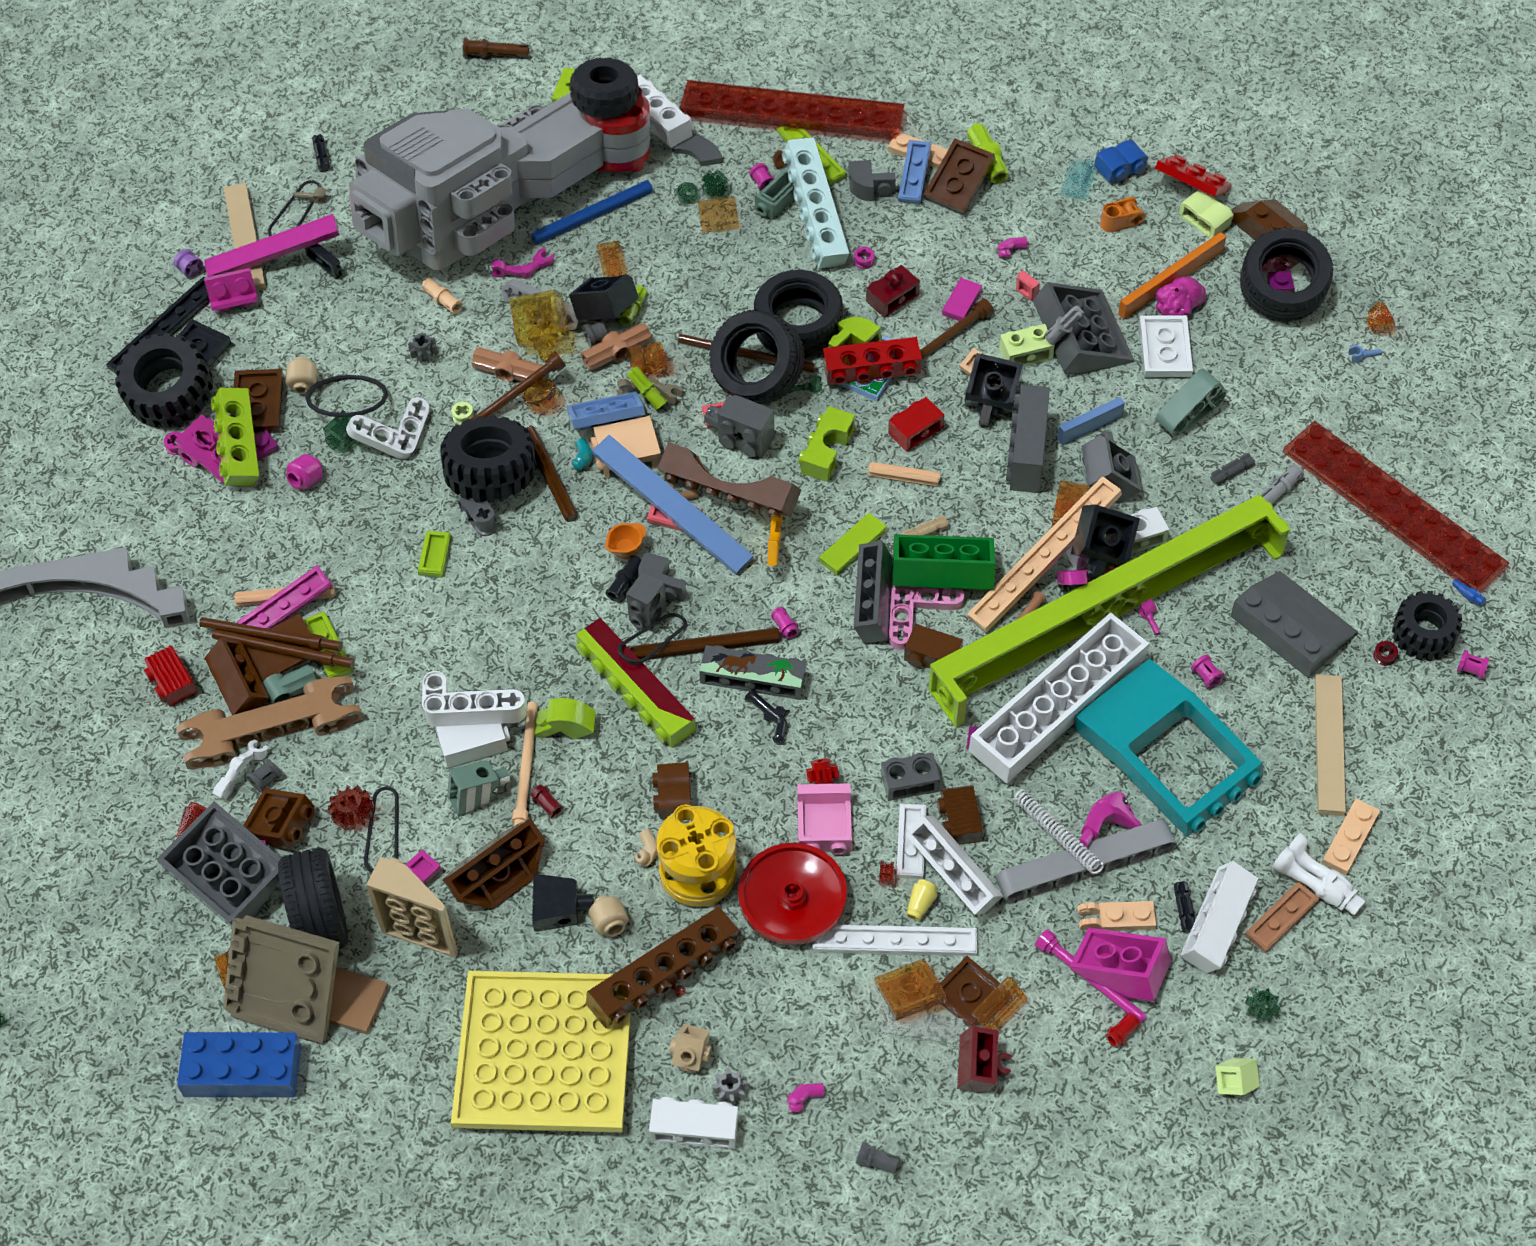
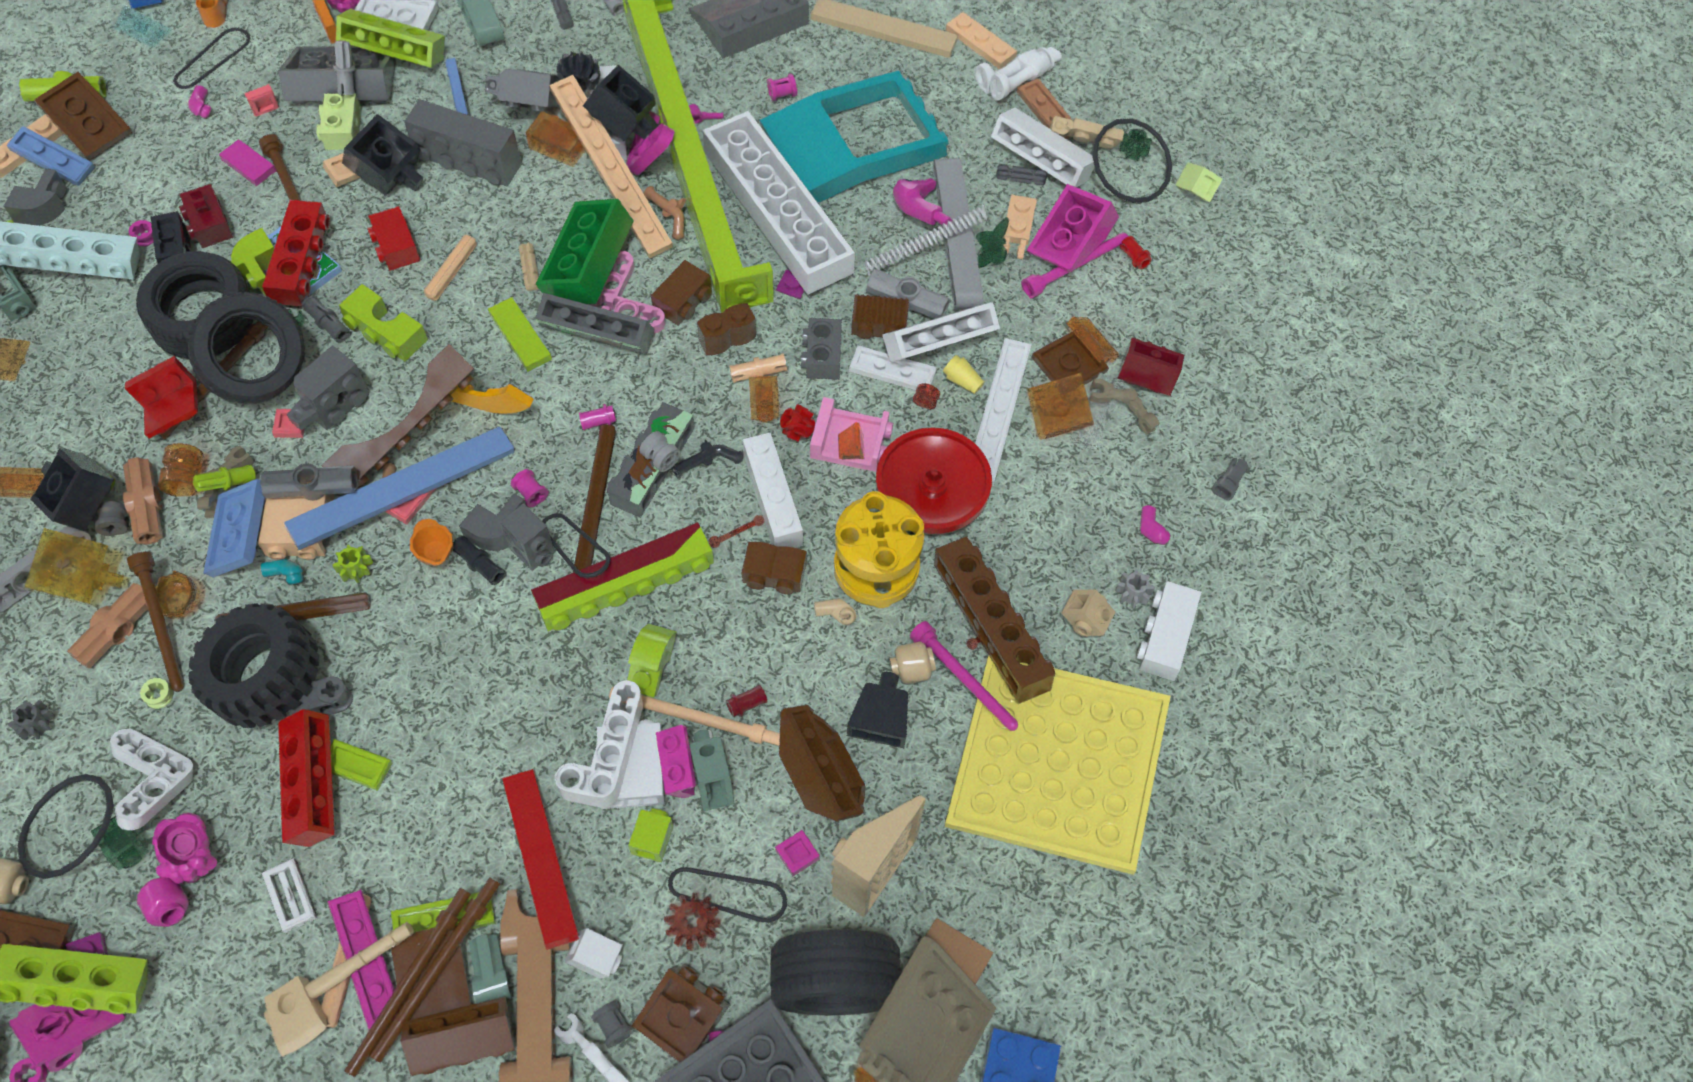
camera: 80 degrees left, 5 degrees up
none -> red bracket [125,356,198,438]
none -> black brick [150,211,192,263]
none -> dark pink hair [152,812,217,884]
none -> black piece [173,27,250,89]
none -> dark grey piece [260,463,358,501]
none -> white tile [262,859,317,933]
none -> tan piece [264,922,414,1056]
none -> red brick [278,709,335,847]
none -> dark grey pin [302,295,350,342]
none -> lime gear [332,545,373,583]
none -> lime brick [336,9,445,68]
none -> red tile [502,769,579,950]
none -> dark pink bush [510,469,549,508]
none -> black gear [556,51,600,92]
none -> white brick [564,928,622,979]
none -> lime brick [628,808,674,863]
none -> light grey wheel [639,431,681,472]
none -> dark pink bracket [656,725,696,798]
none -> reddish brown brick [697,303,756,355]
none -> clear red hinge [709,515,765,548]
none -> light nougat pin [729,353,787,383]
none -> white brick [743,433,803,548]
none -> clear orange brick [749,376,779,422]
none -> clear orange slope [838,422,865,460]
none -> light grey piece [866,269,950,319]
none -> dark pink piece [910,621,1018,731]
none -> clear green piece [976,217,1009,268]
none -> tan hinge [1050,116,1124,149]
none -> dark tan piece [1090,379,1160,435]
none -> black piece [1092,118,1173,203]

